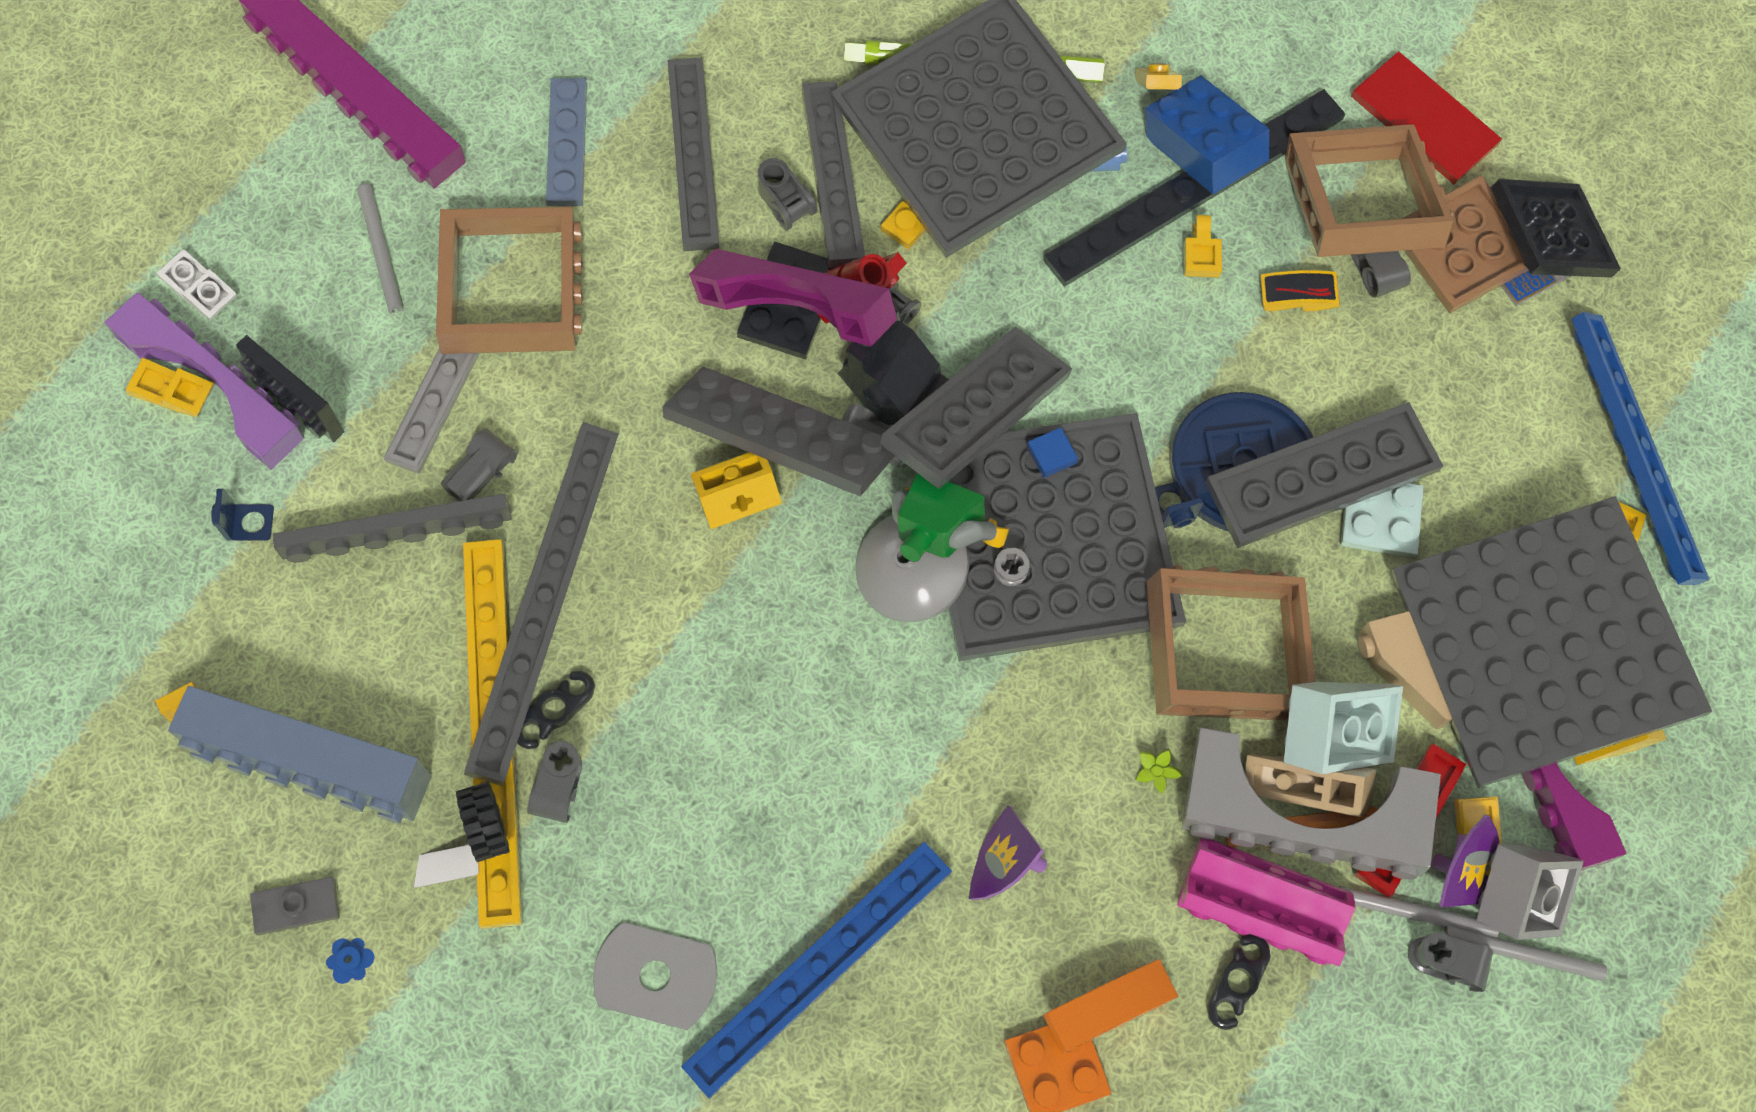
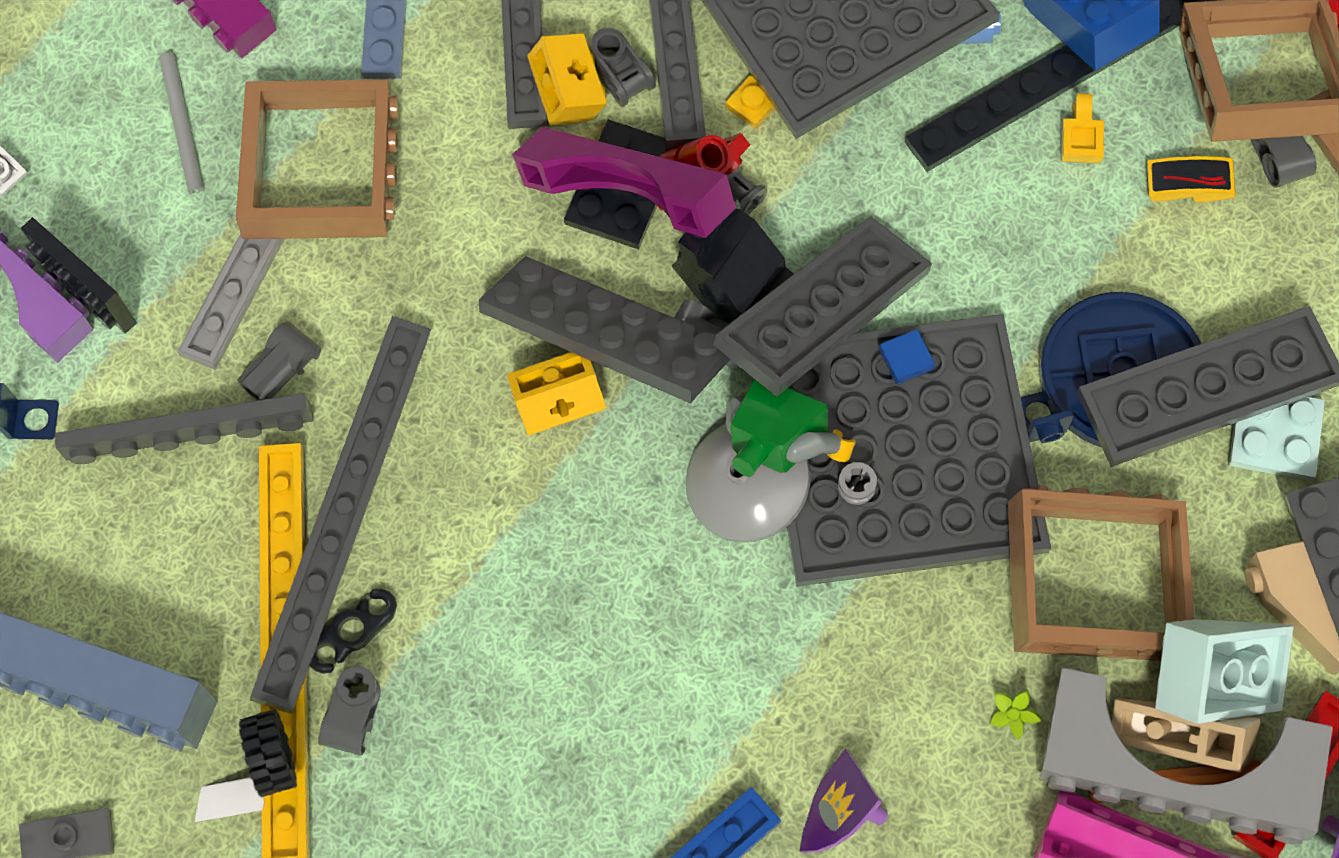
camera: 10 degrees right, 0 degrees up
none -> yellow brick [527,33,607,126]

